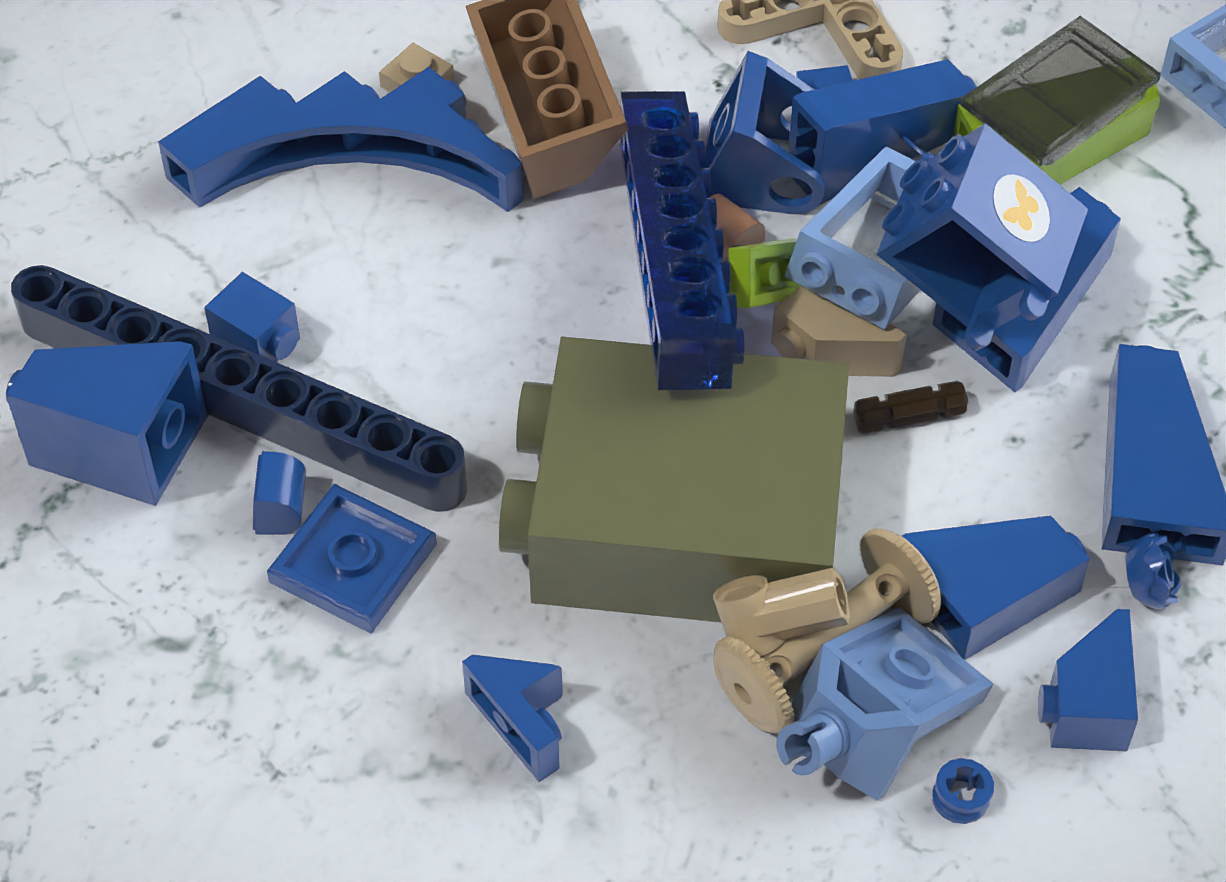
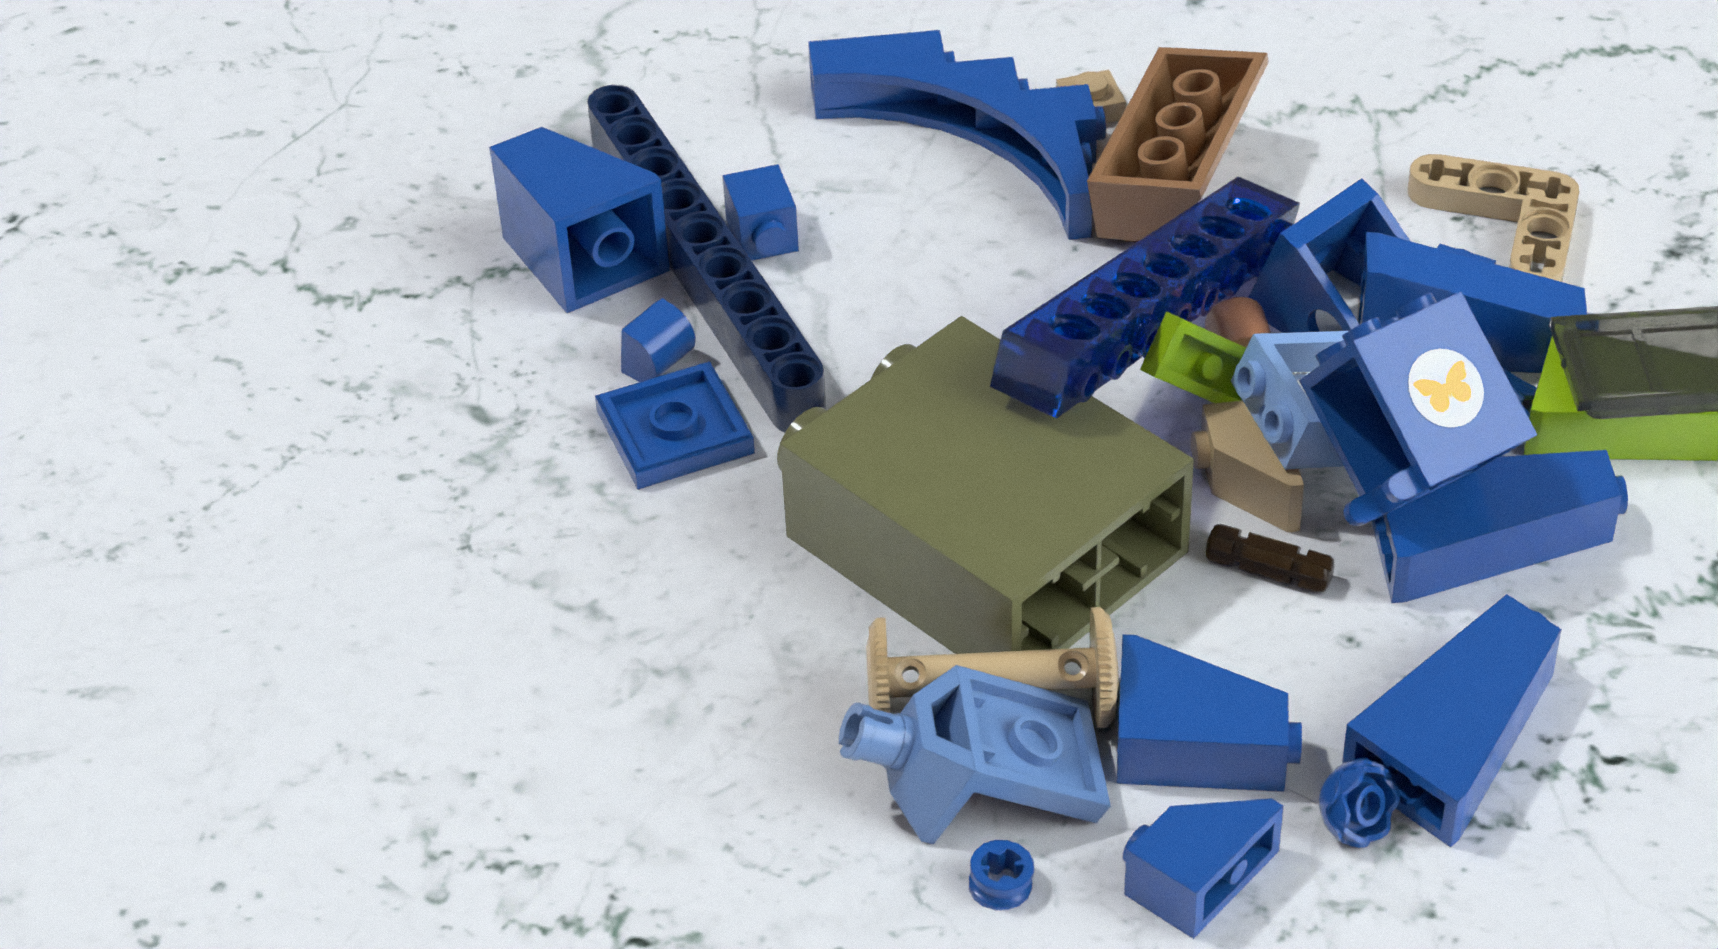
camera: 40 degrees right, 10 degrees down
blue slope [462,654,563,782] -> none
tan piece [713,567,850,656] -> none

